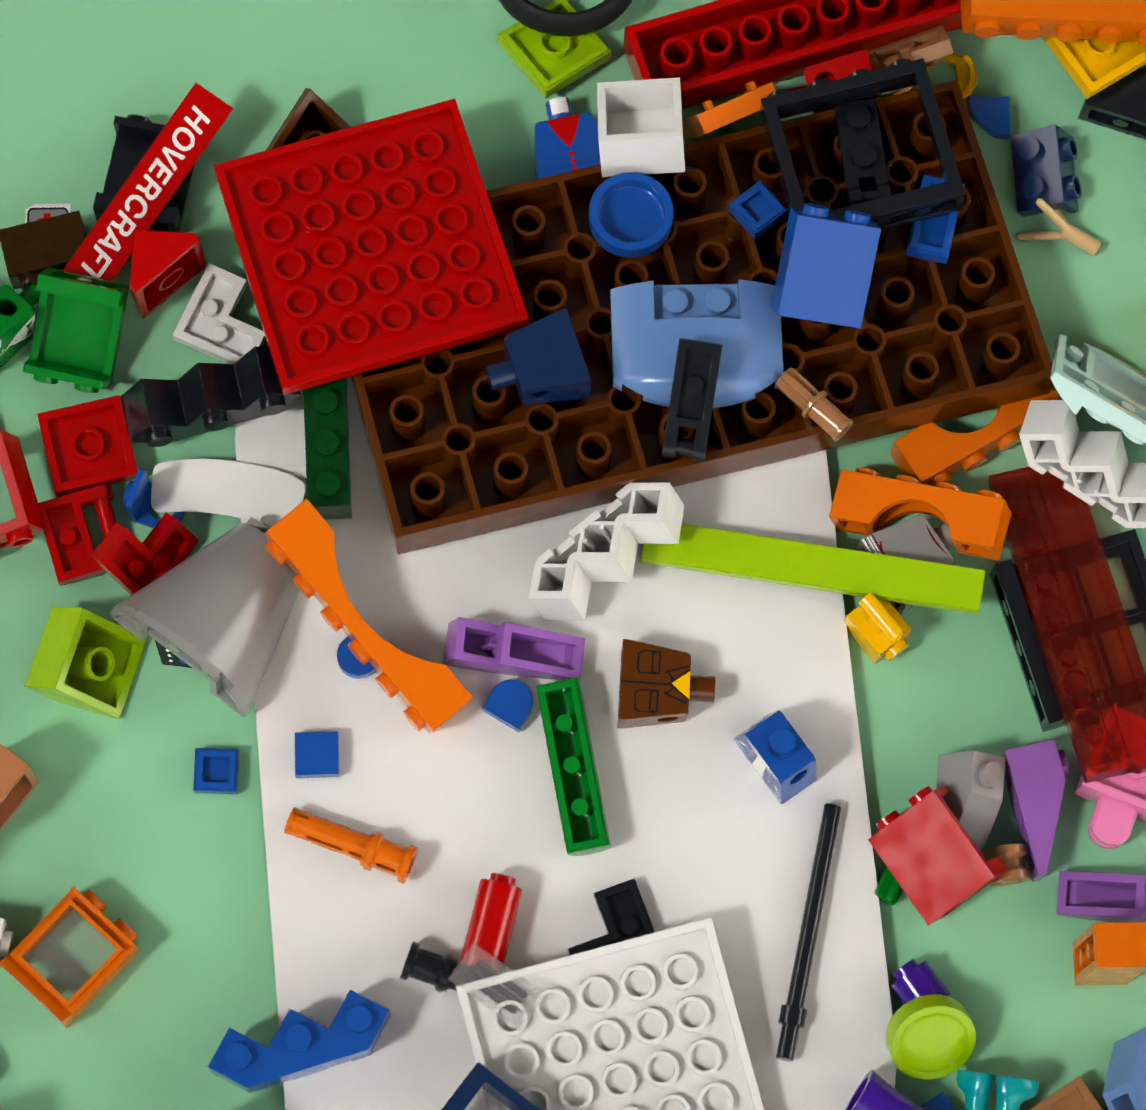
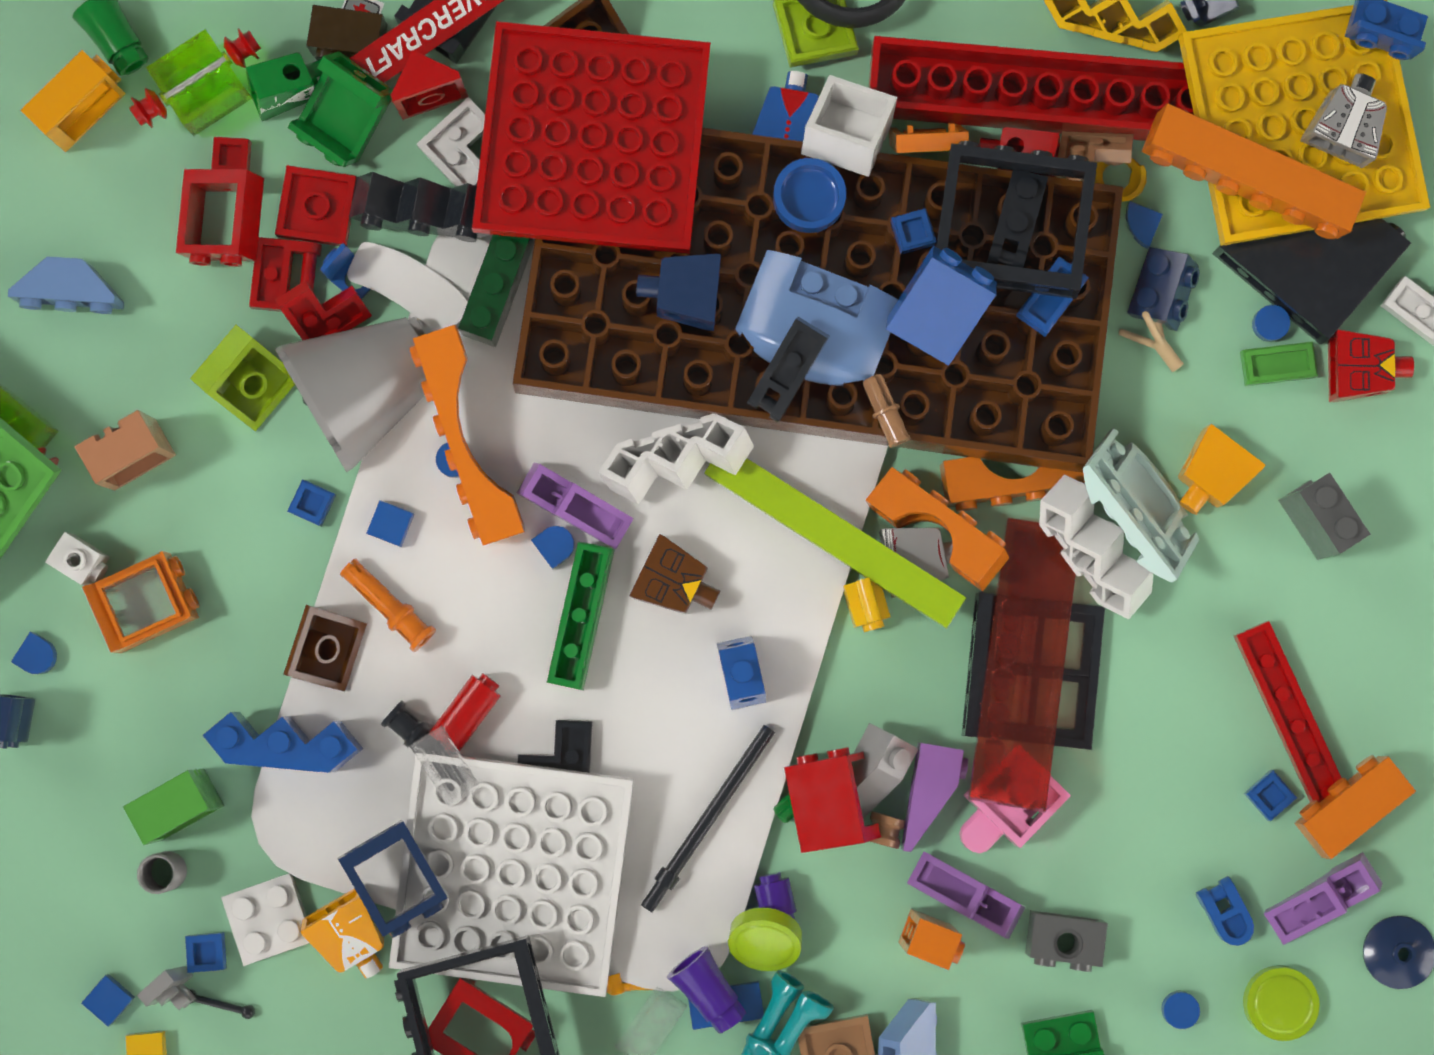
camera: 30 degrees right, 10 degrees up
none -> reddish brown slope [283,605,367,692]

